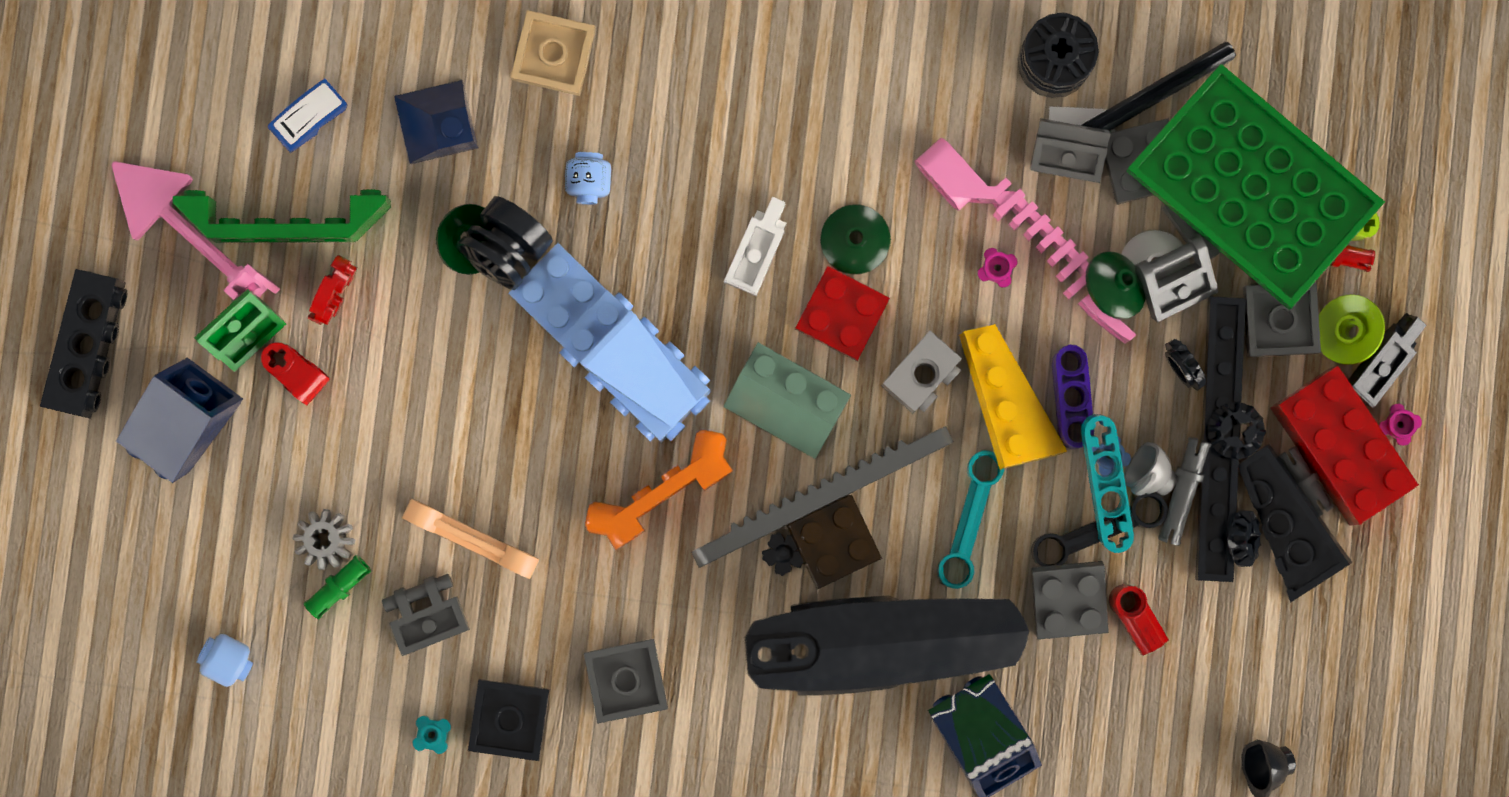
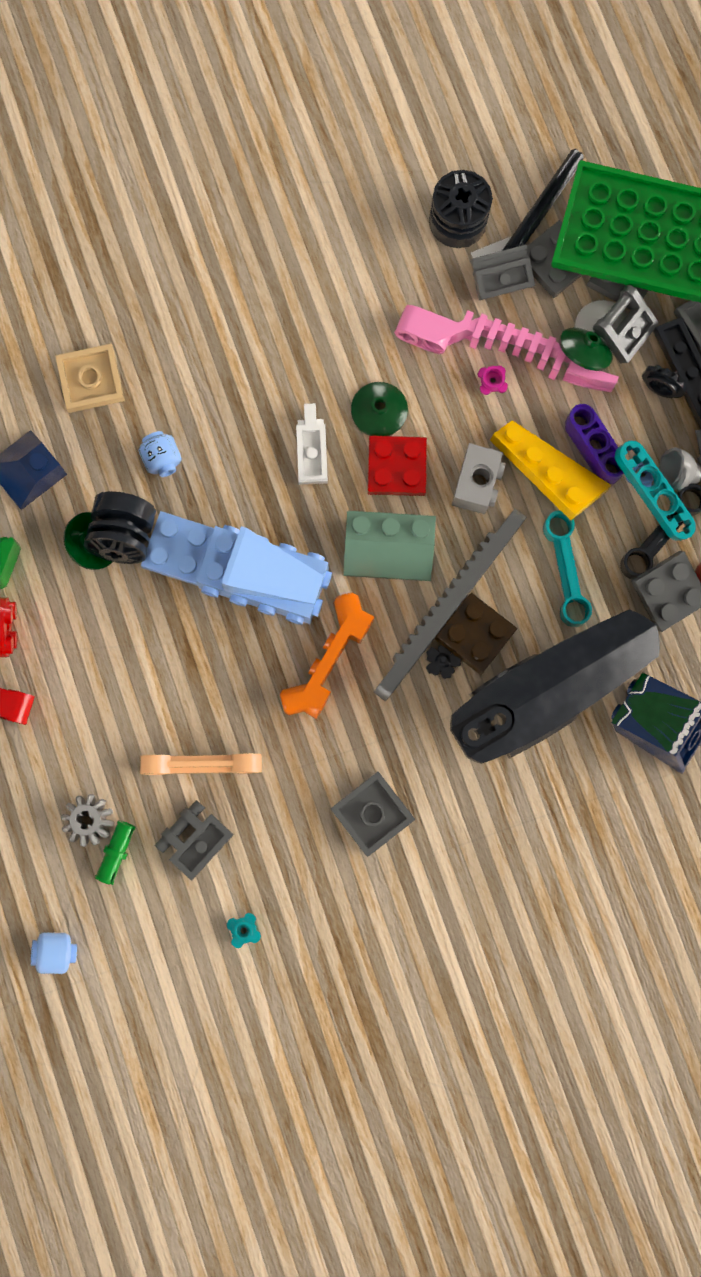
camera: 35 degrees left, 5 degrees down
black plate [468,679,550,761] -> none

